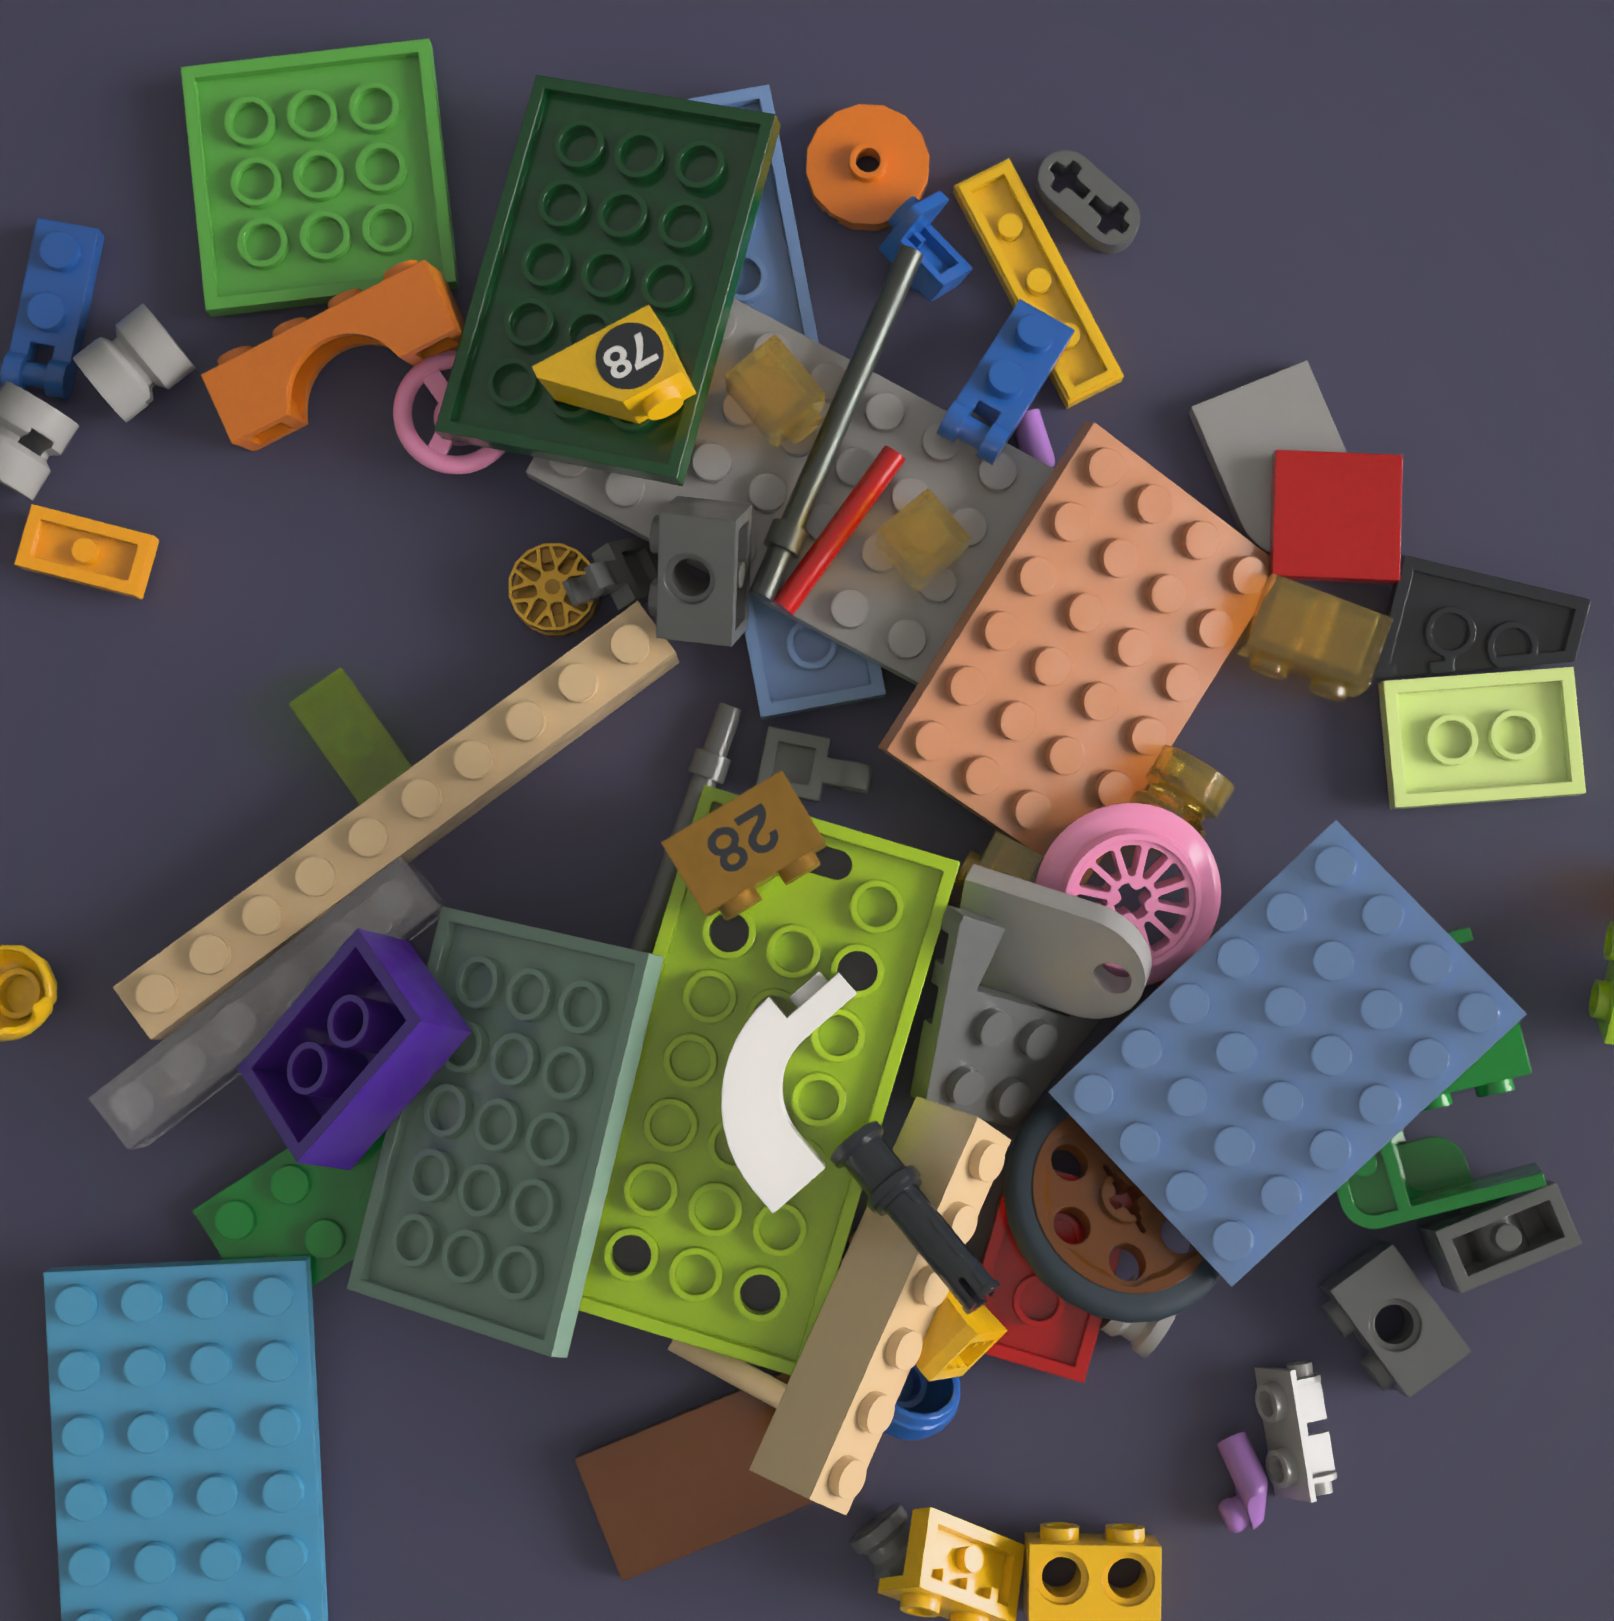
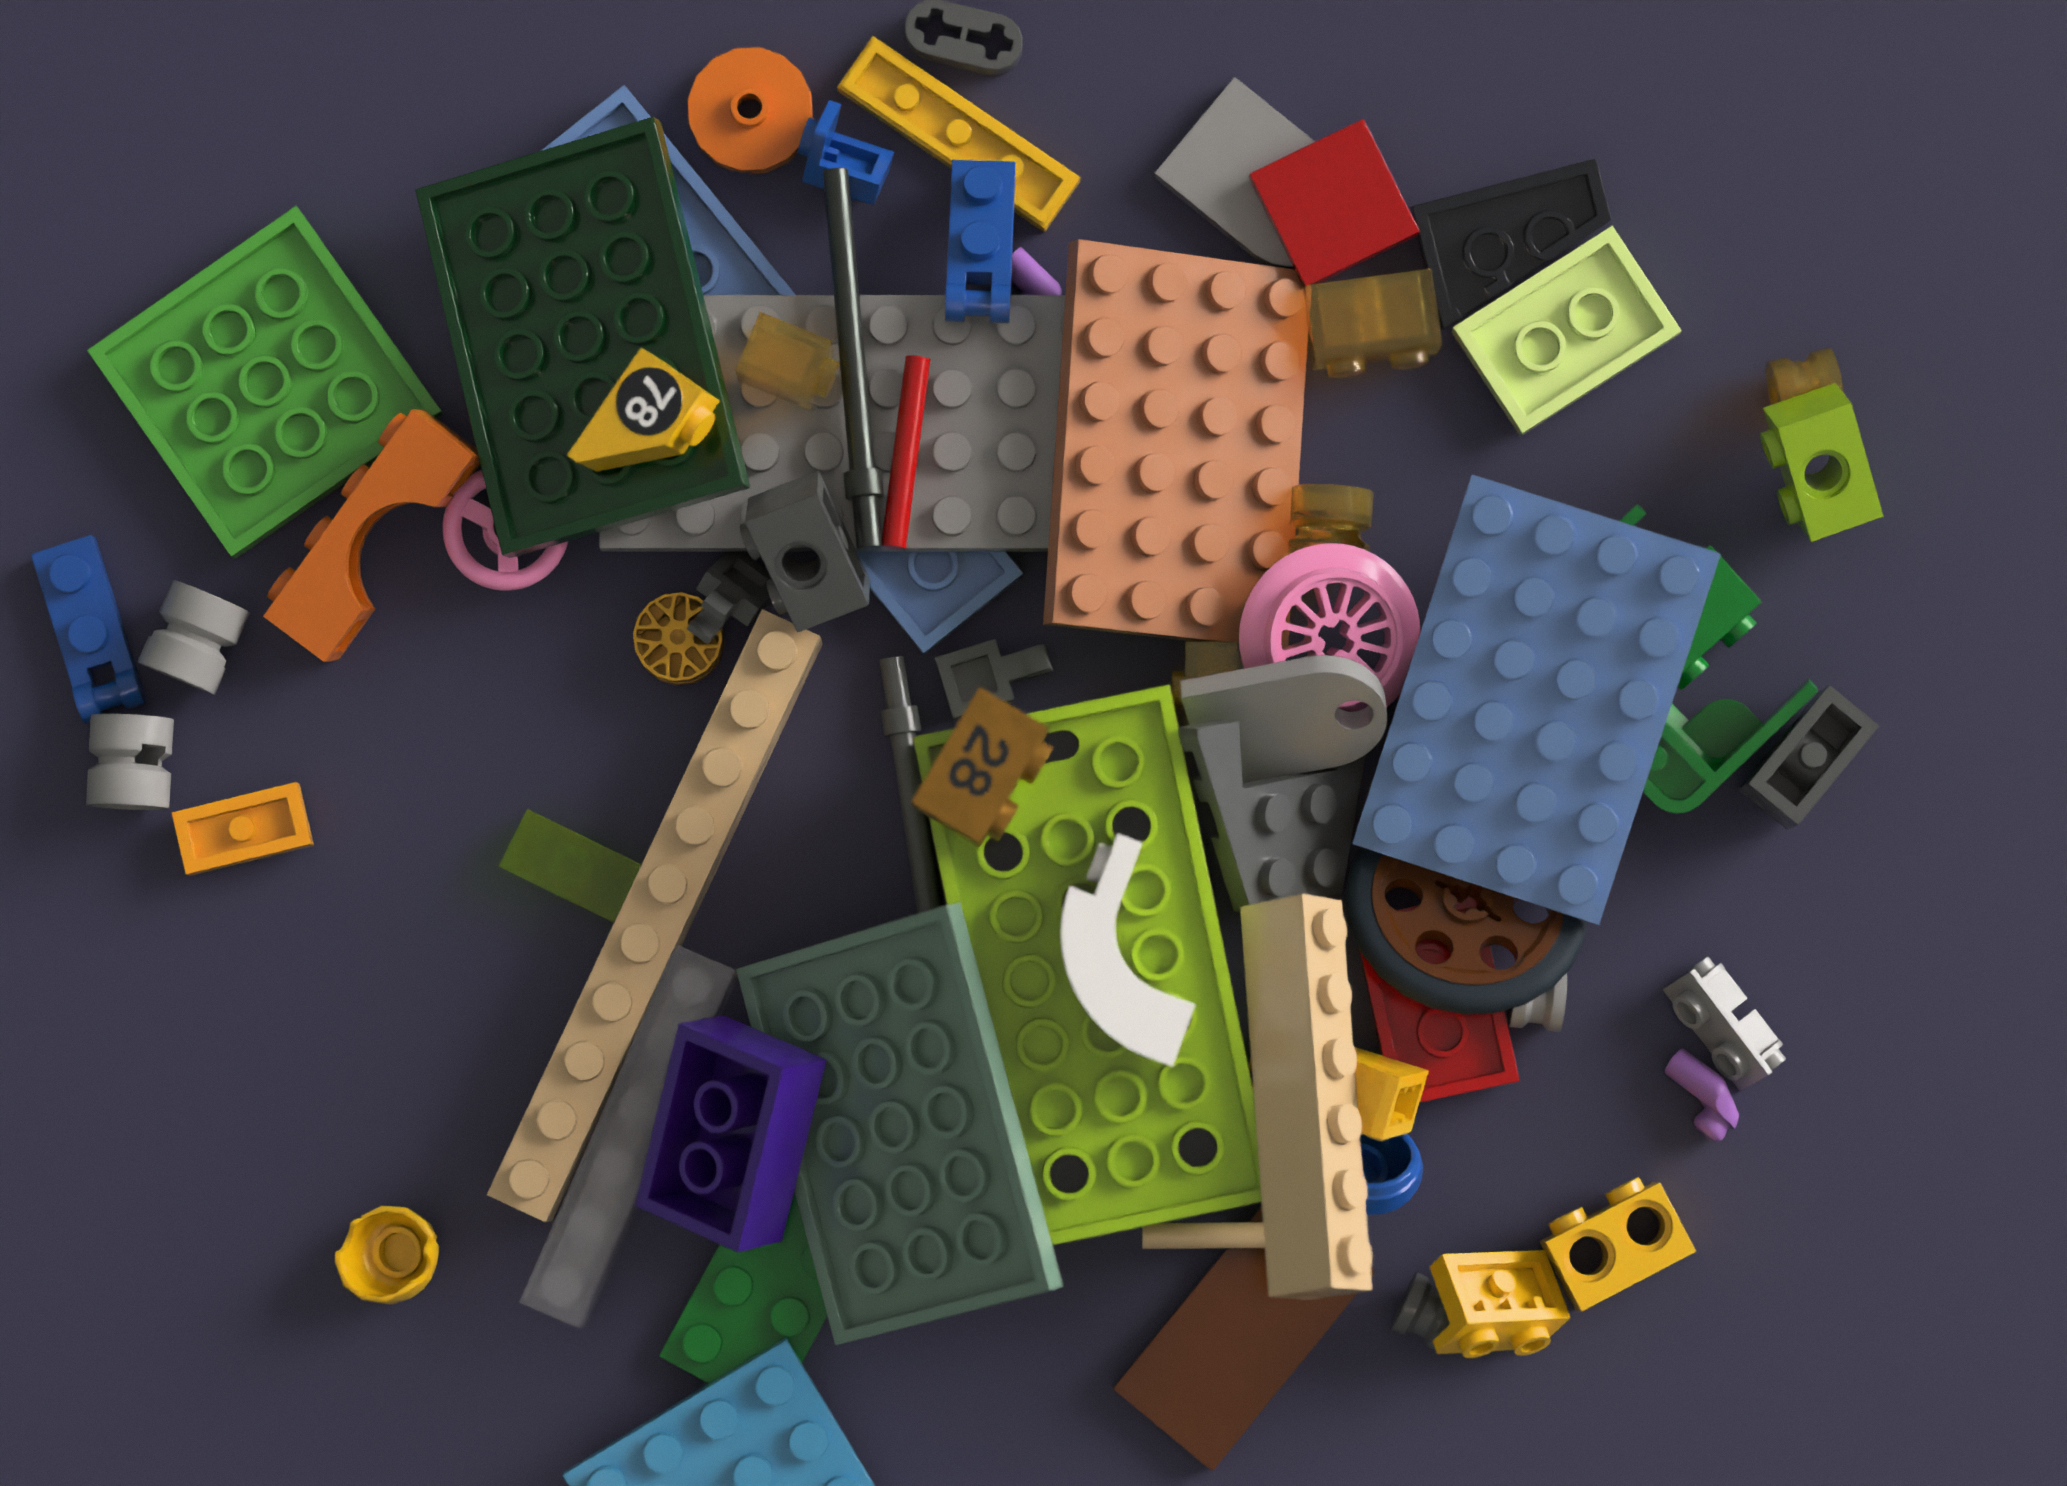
camera: 30 degrees left, 0 degrees up
black pin [830,1121,1001,1315] -> none
clear yellow brick [875,488,971,593] -> none
dark grey brick [1318,1240,1472,1398] -> none

